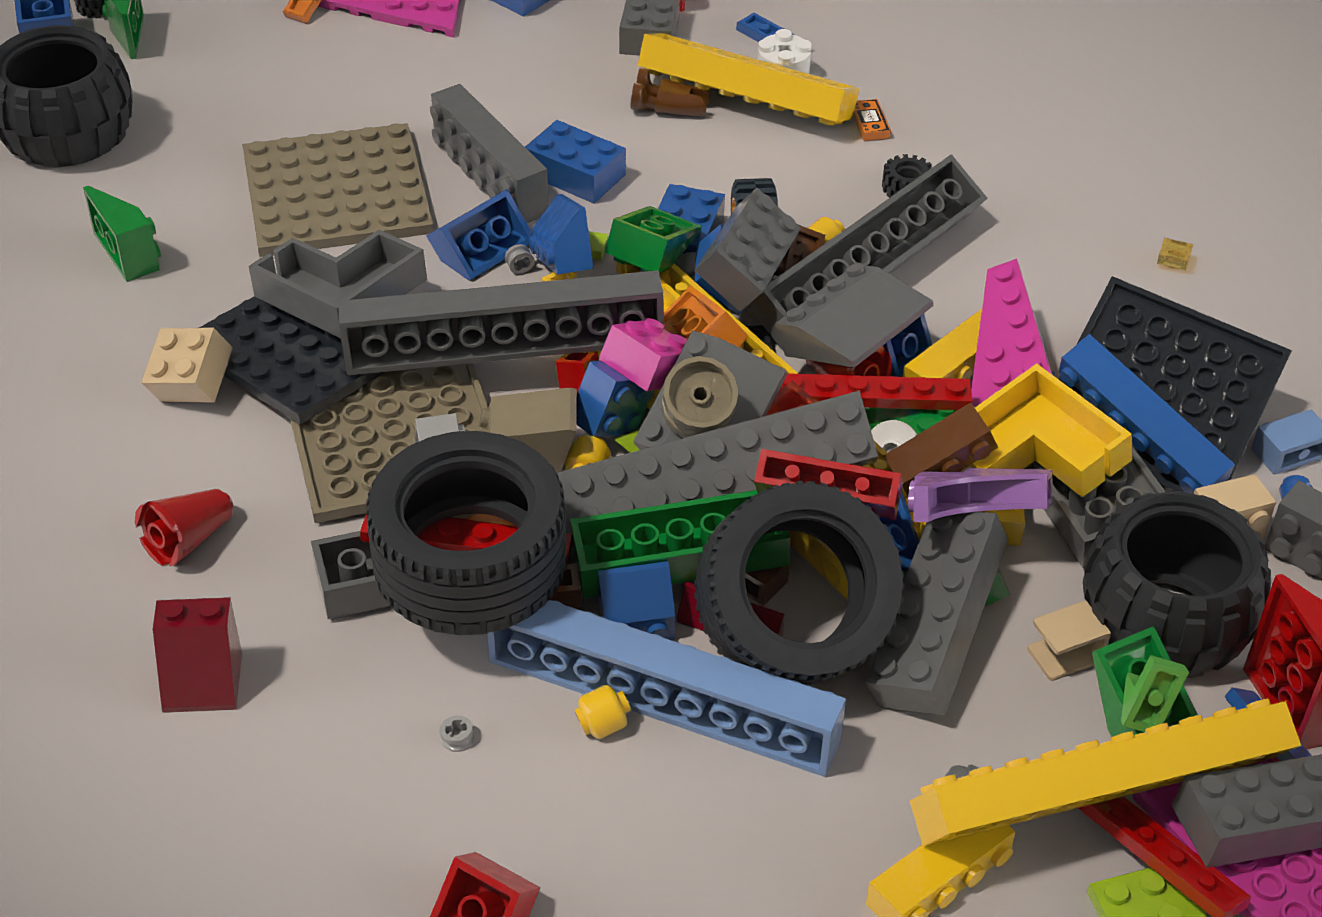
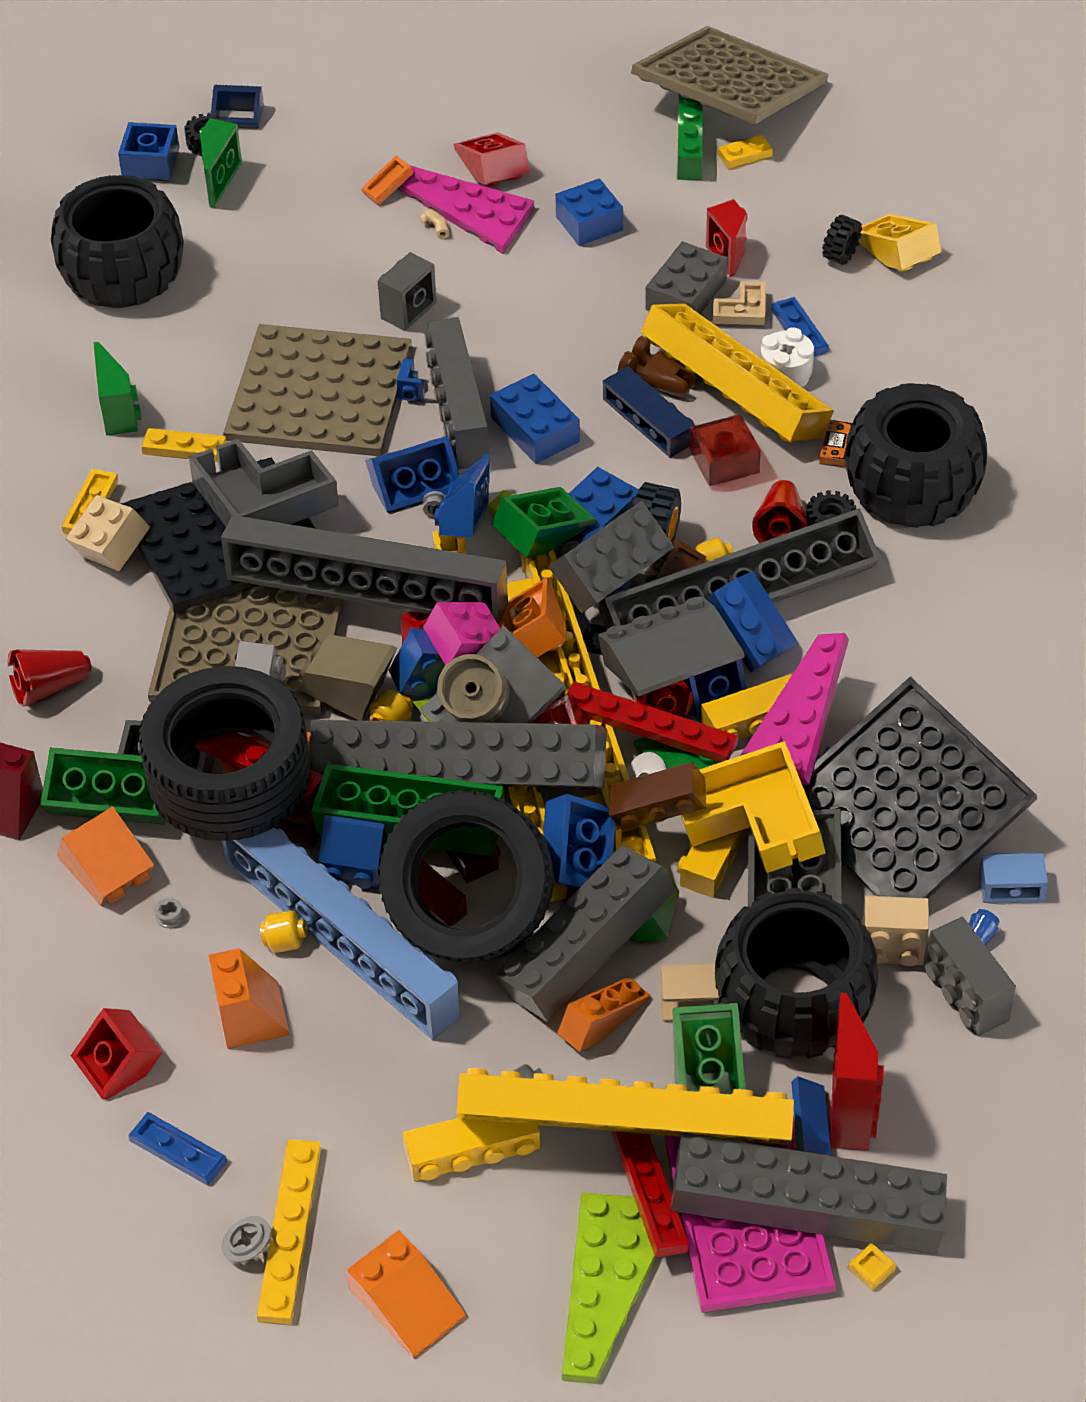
camera: 25 degrees right, 5 degrees up
red brick [754,449,903,520] -> none
medium lavender arch [908,468,1052,522] -> none
blue brick [1058,334,1235,494] -> none
bright green slope [1121,655,1189,732] -> none
clear yellow plate [1157,237,1193,271] -> none
none -> green slope [40,747,166,825]
none -> orange slope [56,806,154,905]
none -> yellow plate [62,469,119,534]
none -> yellow plate [141,428,227,462]
none -> orange slope [208,948,289,1049]
none -> dark grey brick [377,252,437,331]
none -> blue bracket [396,358,425,402]
none -> tan arm [420,209,449,239]
none -> orange slope [557,977,651,1052]
none -> dark blue brick [603,366,696,458]
none -> clear red brick [690,414,761,487]
none -> blue slope [706,571,798,673]
none -> tan plate [713,281,766,325]
none -> red cone [752,480,808,543]
none -> black tyre [845,383,987,528]

